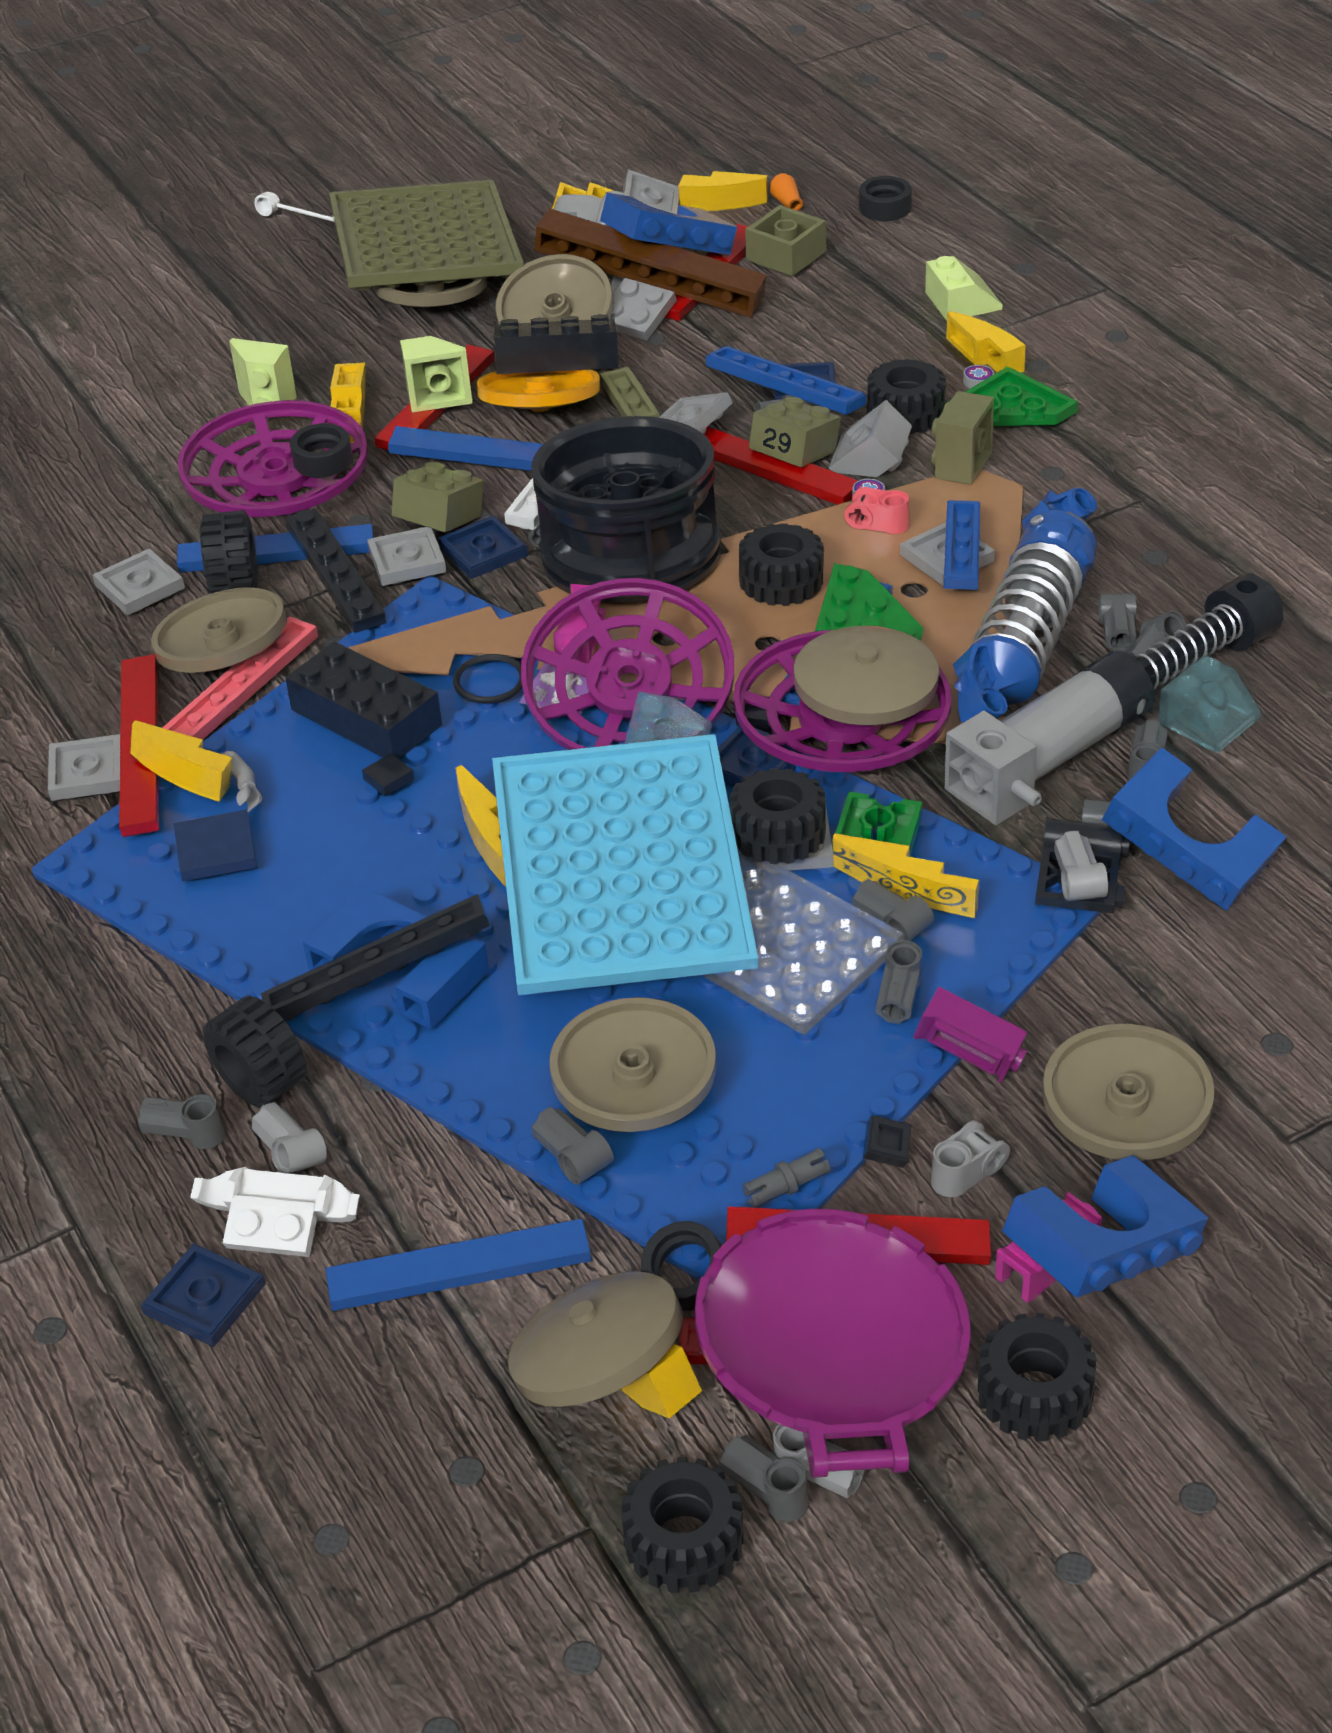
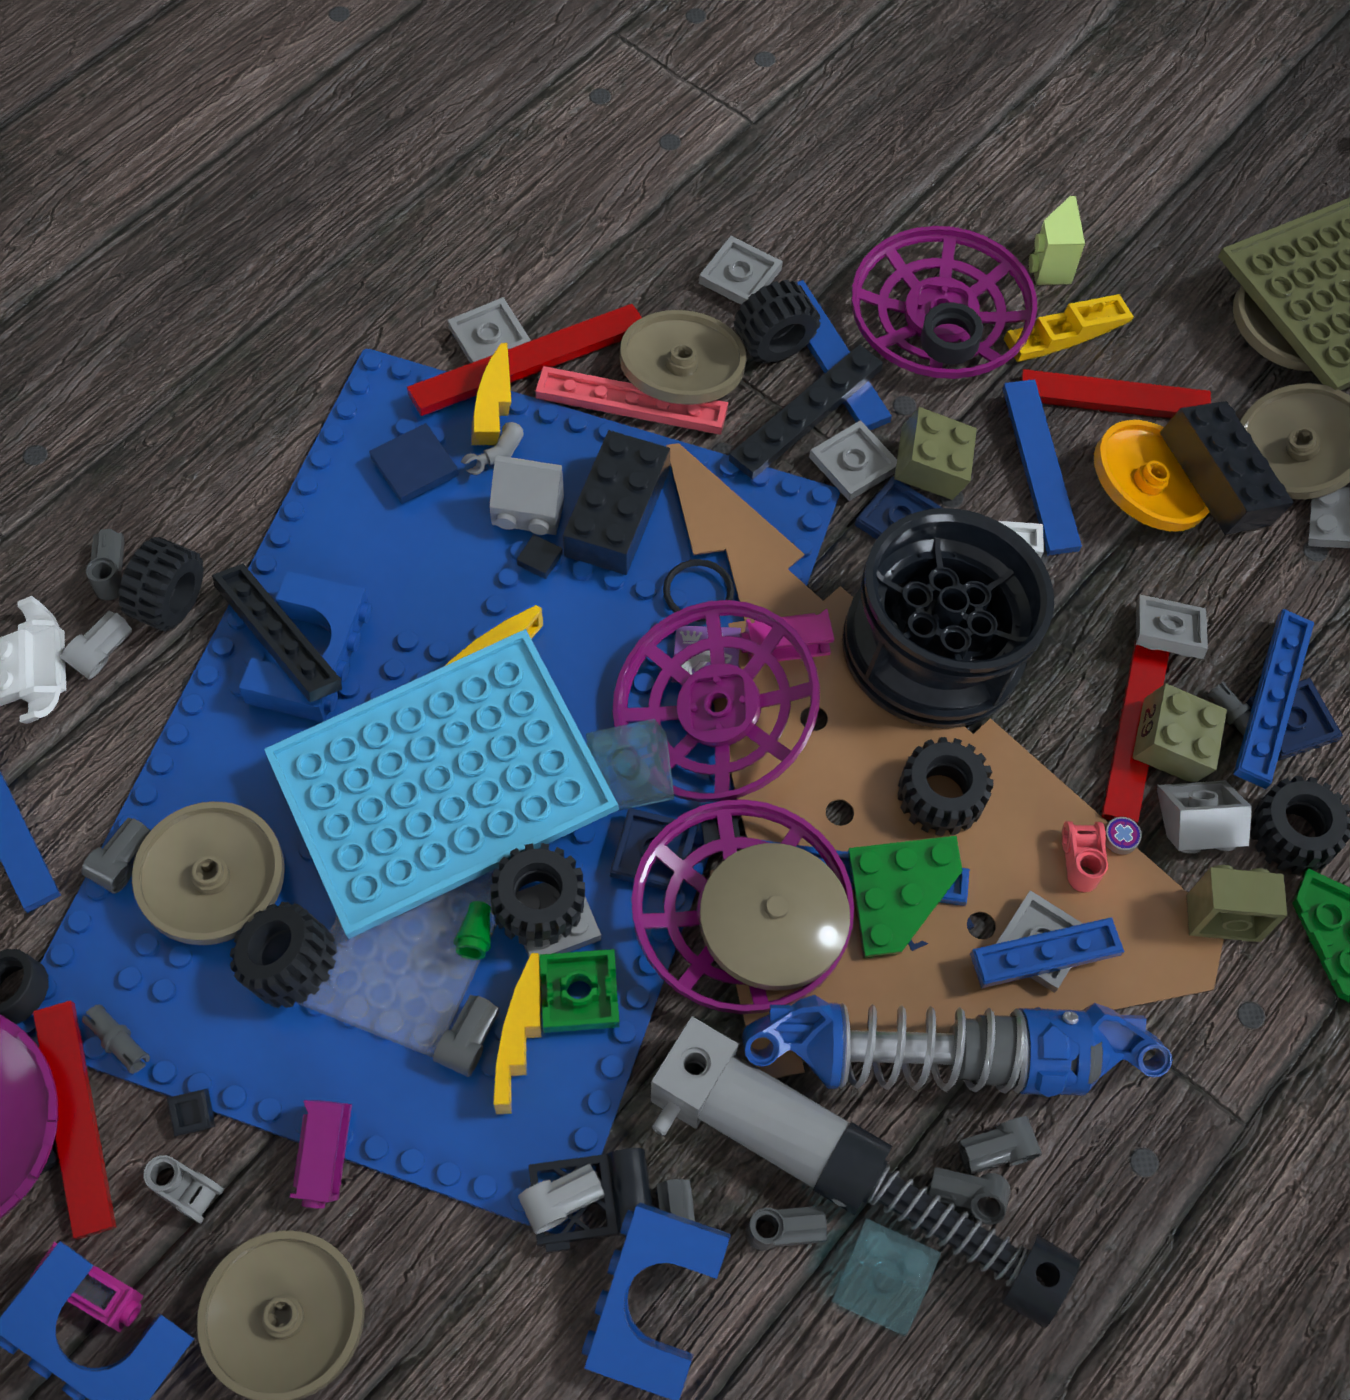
camera: 65 degrees right, 20 degrees up
yellowish green slope [400,336,473,413] -> none
olive plate [600,366,660,417] -> none
dark grey piece [876,940,922,1024] -> none
none -> black tyre [230,902,337,1008]
none -> green cone [453,901,491,960]
none -> light grey slope [489,455,564,535]

